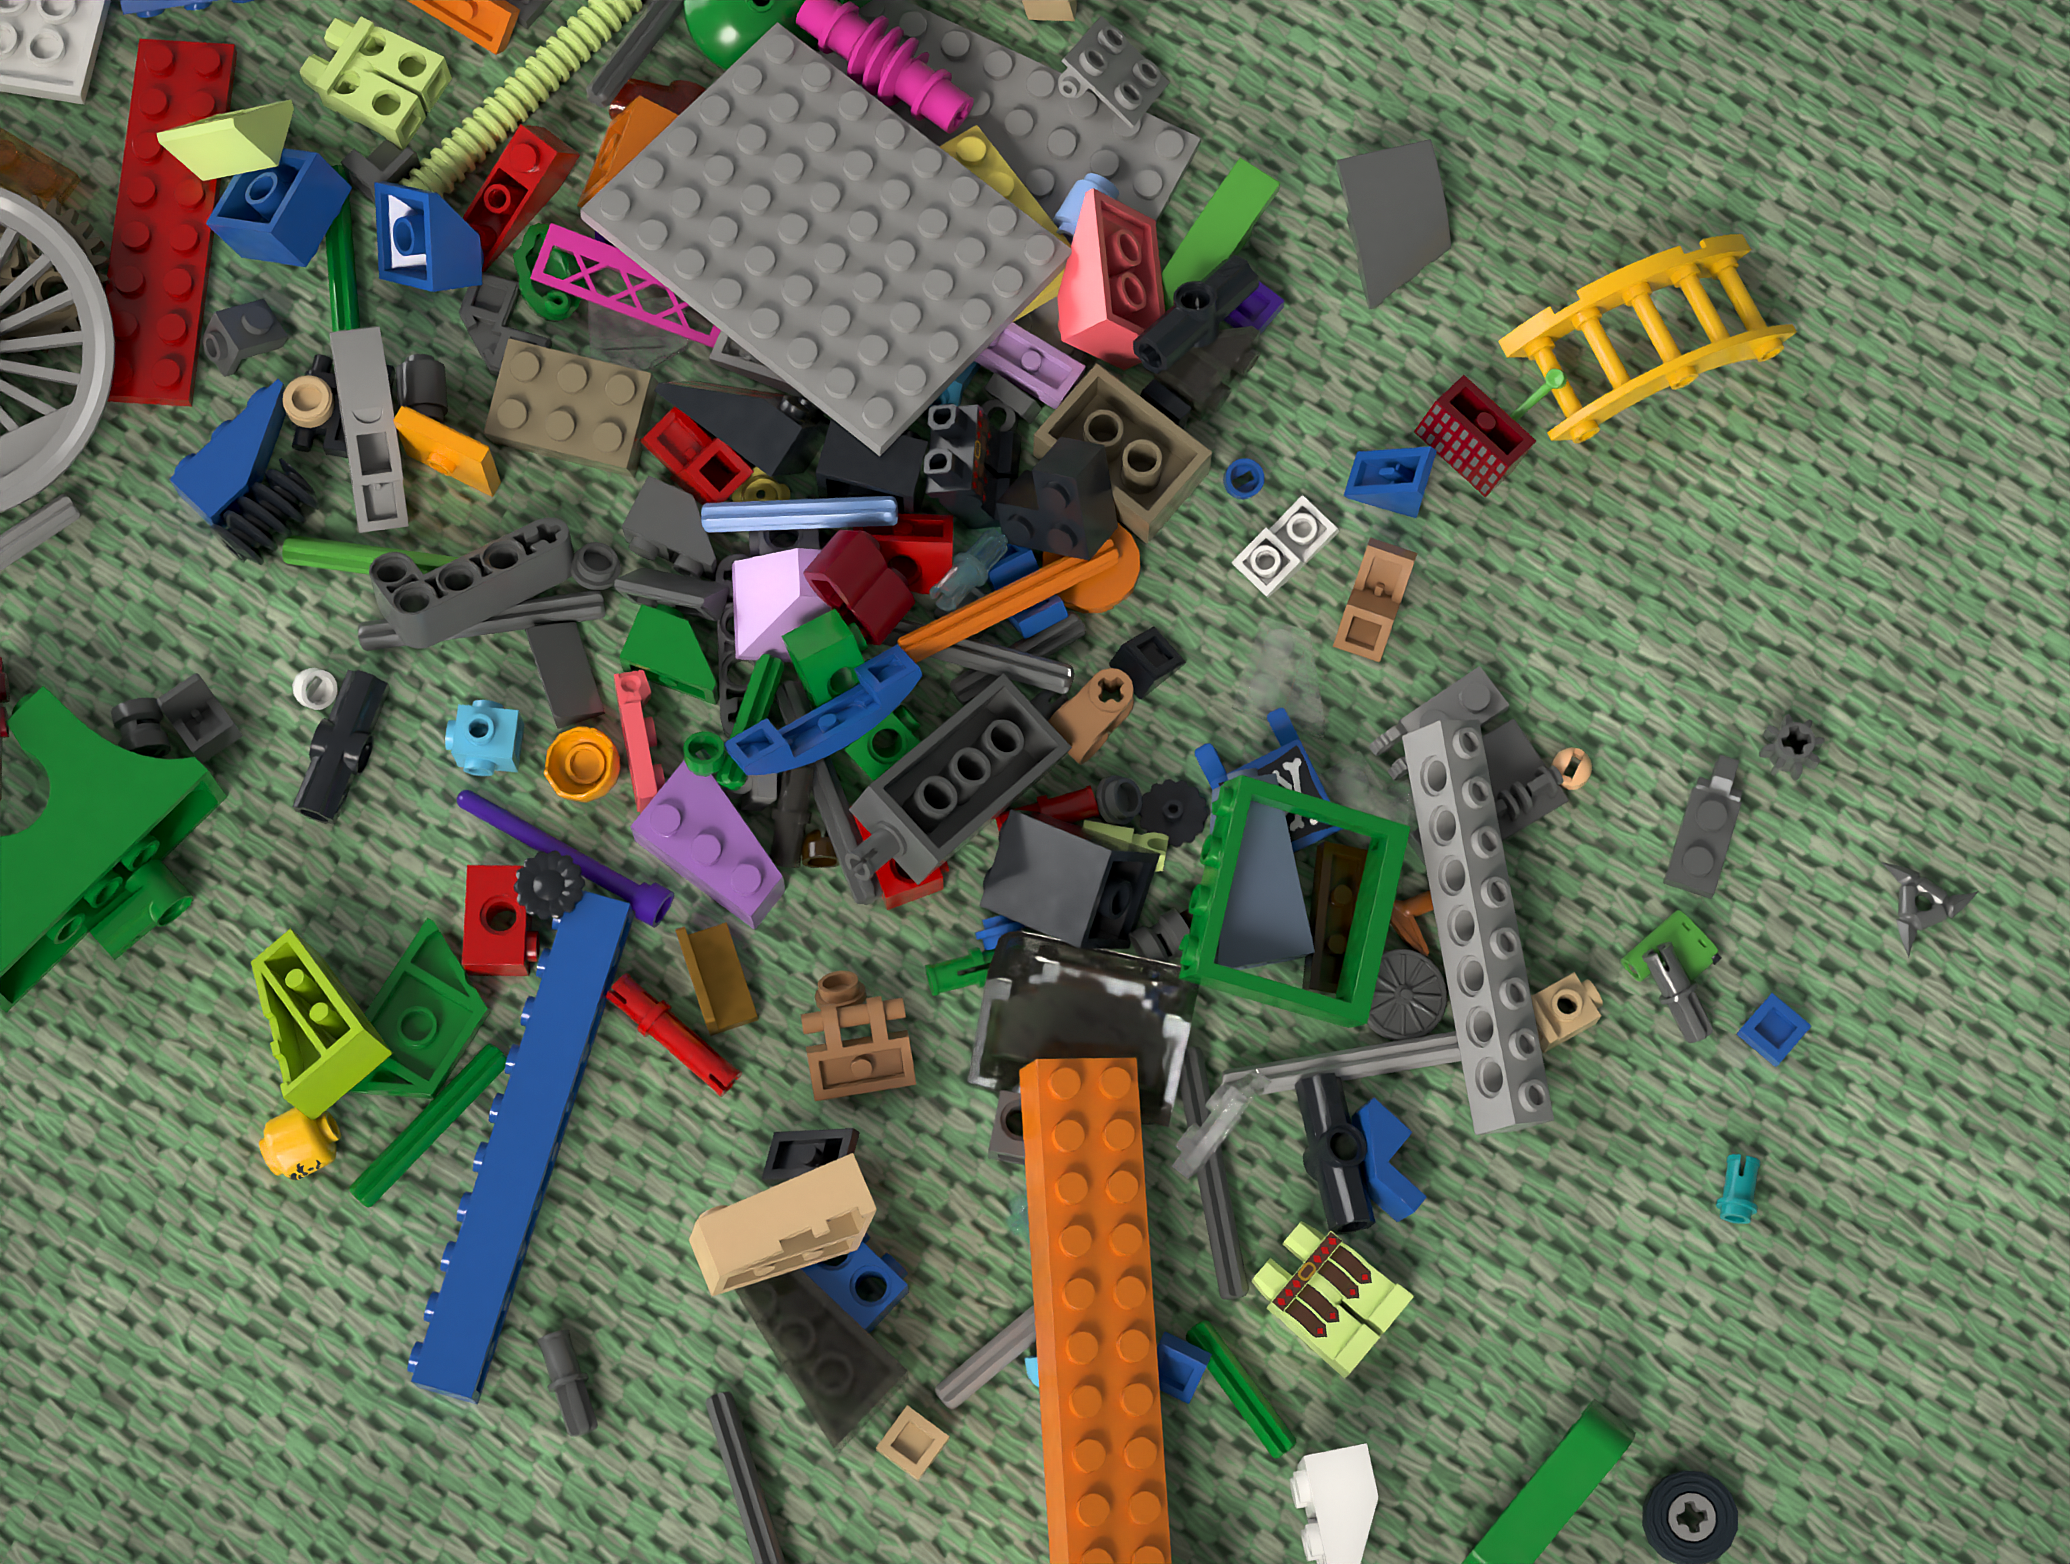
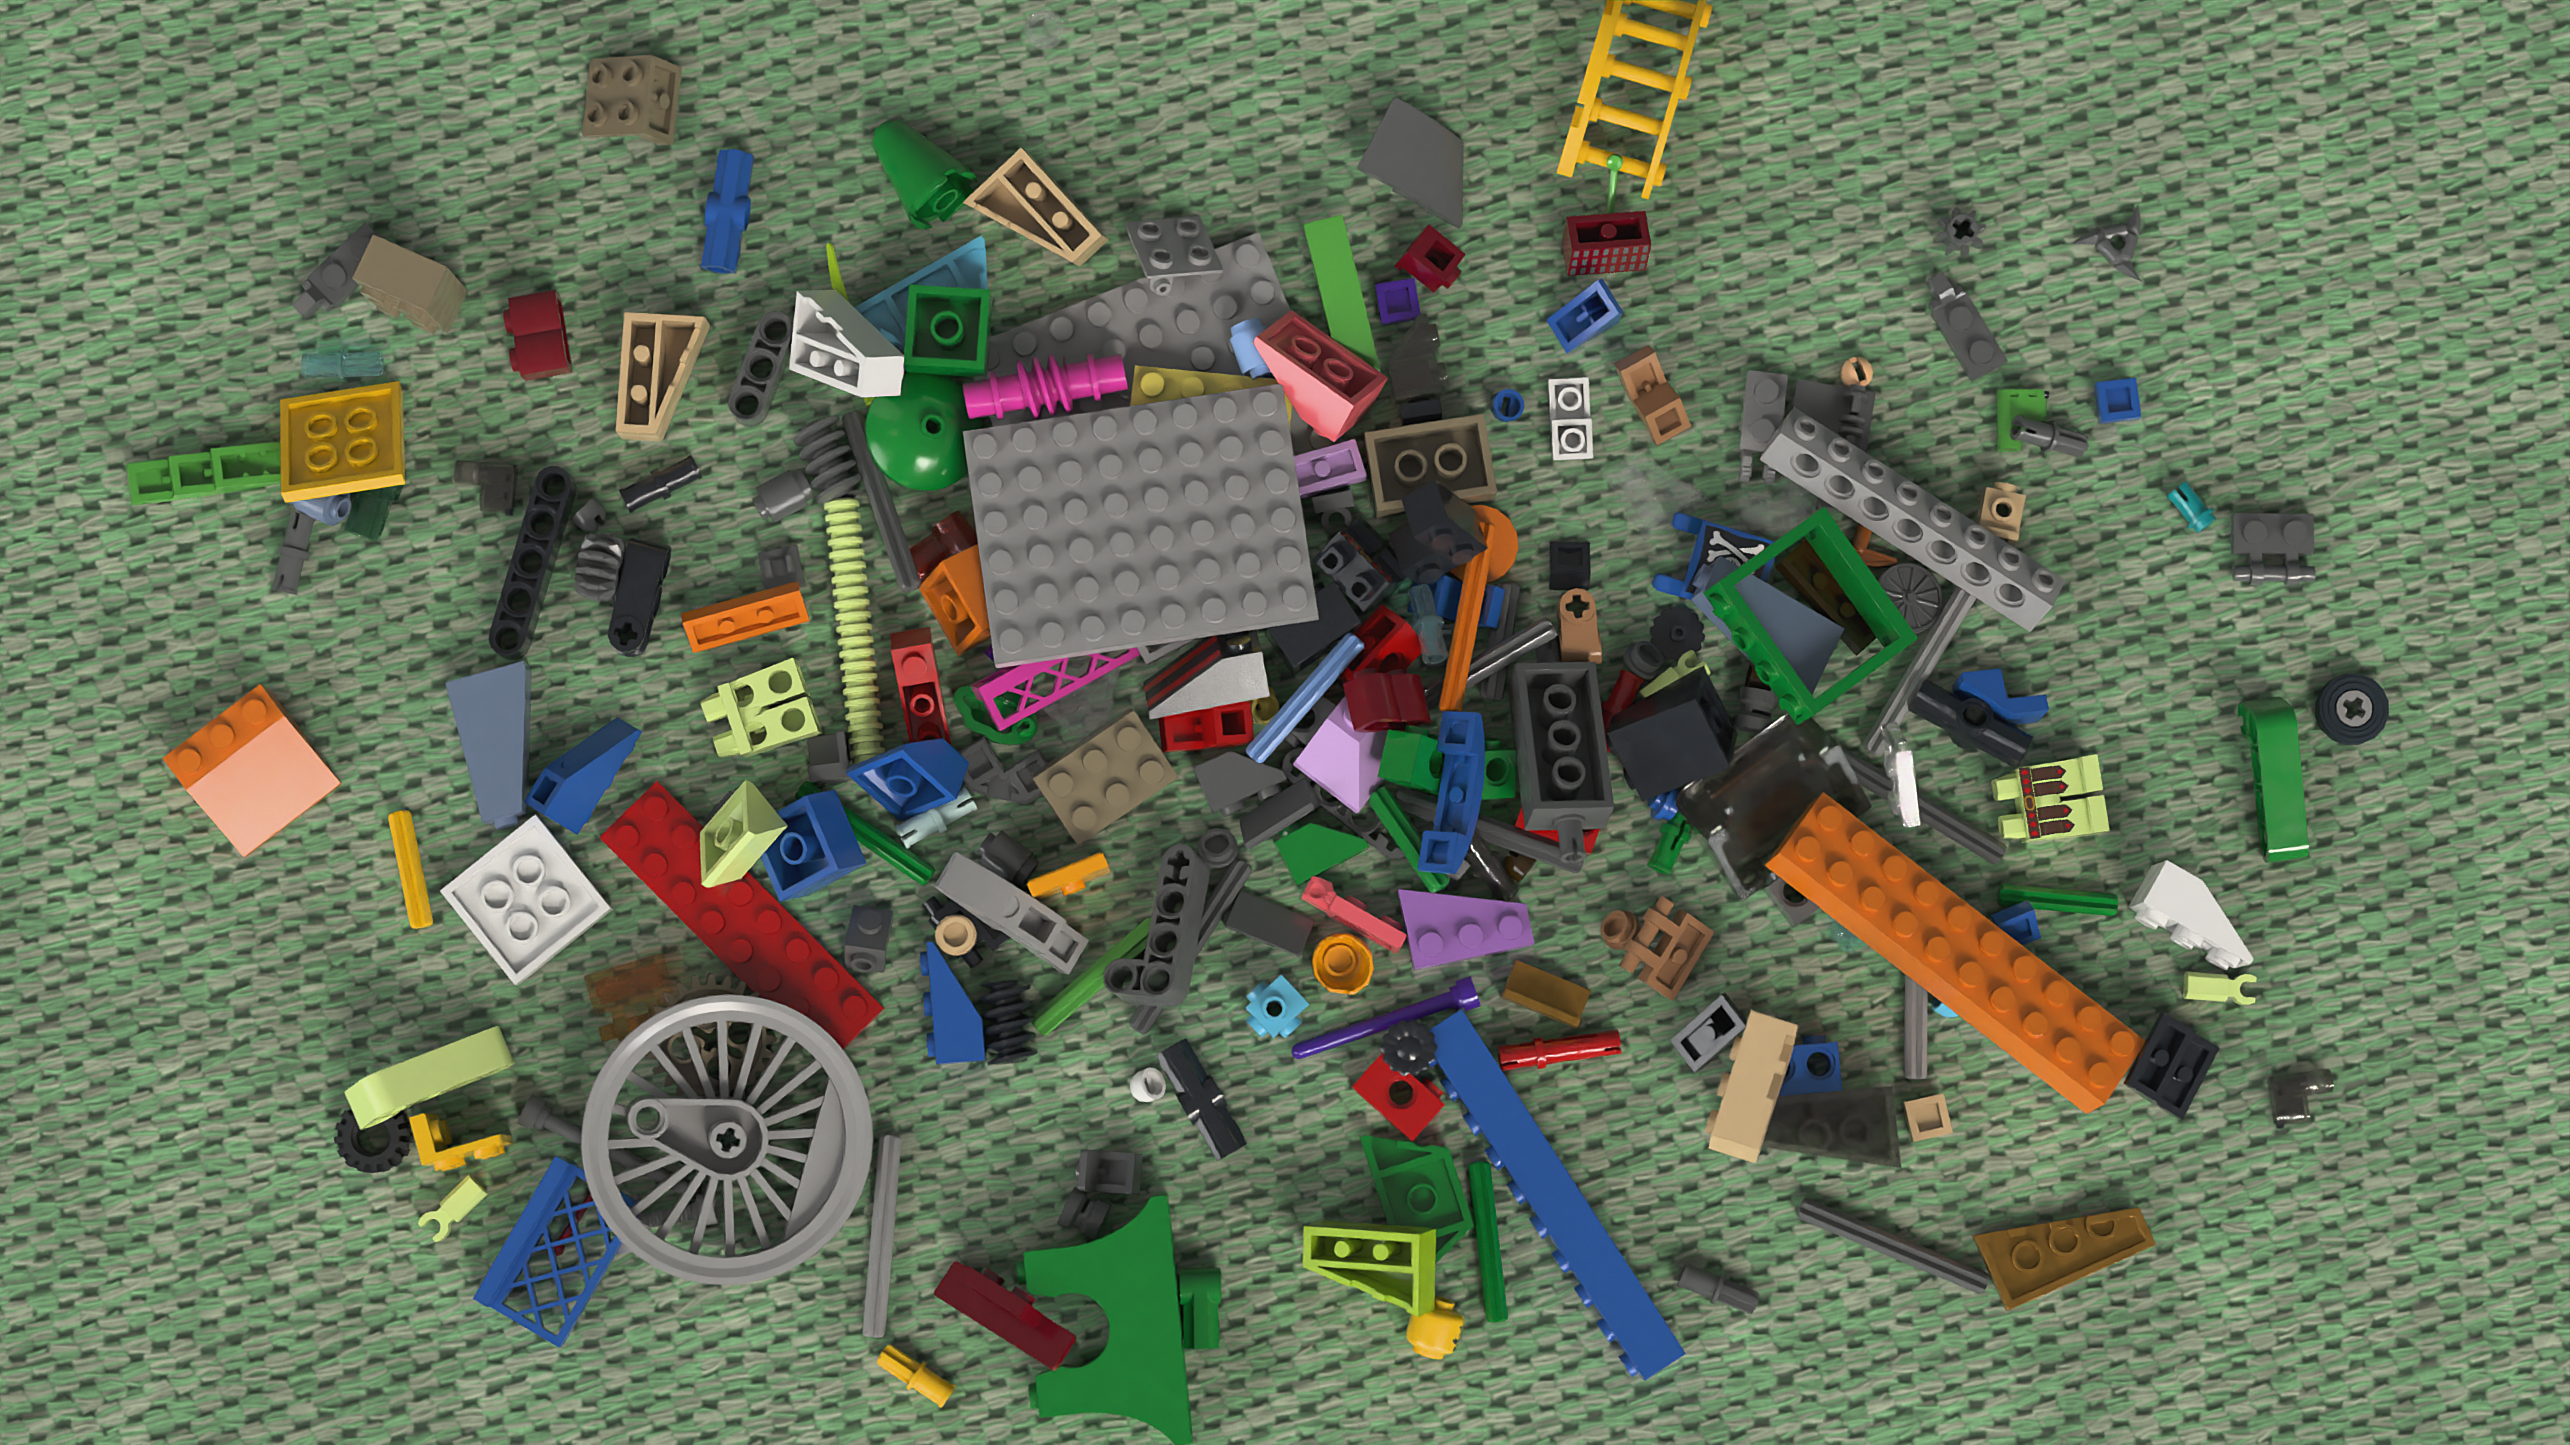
camera: 50 degrees left, 10 degrees up
green hinge [683,731,725,777] -> none
black piece [1133,255,1259,374] -> none
none -> light aqua pin [894,787,977,849]
none -> dark red brick [1394,224,1466,293]
none -> dark grey plate [2231,513,2316,586]

